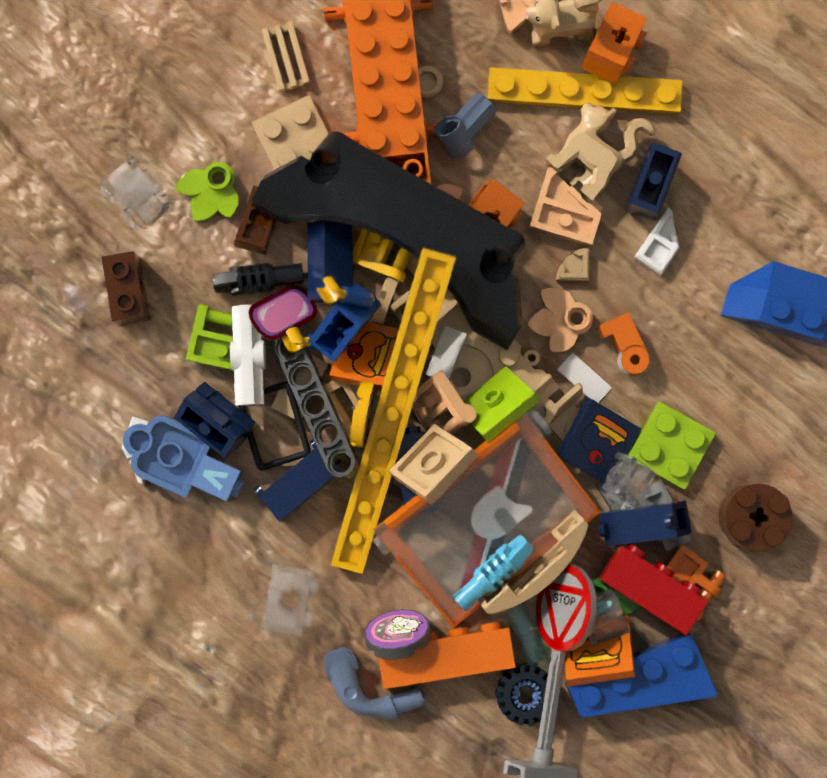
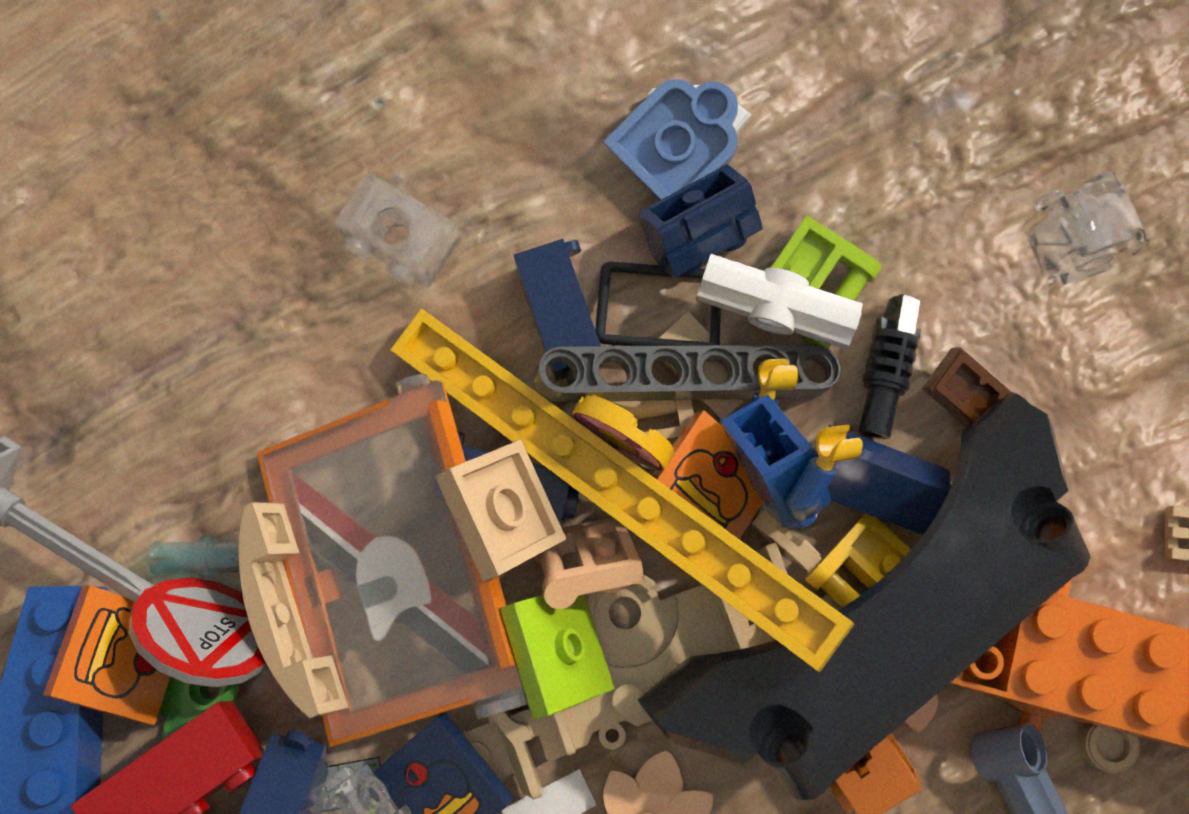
camera: 110 degrees right, 5 degrees down
reddish brown brick [101,251,151,326] -> none
lime plate [175,162,239,222] -> none
medium blue brick [190,454,245,502] -> none
sticker [248,285,317,340] -> none
tan plate [251,95,328,170] -> none
sand blue piece [324,647,425,720] -> none
tile [364,609,431,660] -> none
orange brick [378,621,516,689] -> none
white sticker [425,325,467,379] -> none
medium azure hinge [453,535,534,612] -> none
black bush [496,663,548,726] -> none
clear brick [588,588,629,647] -> none

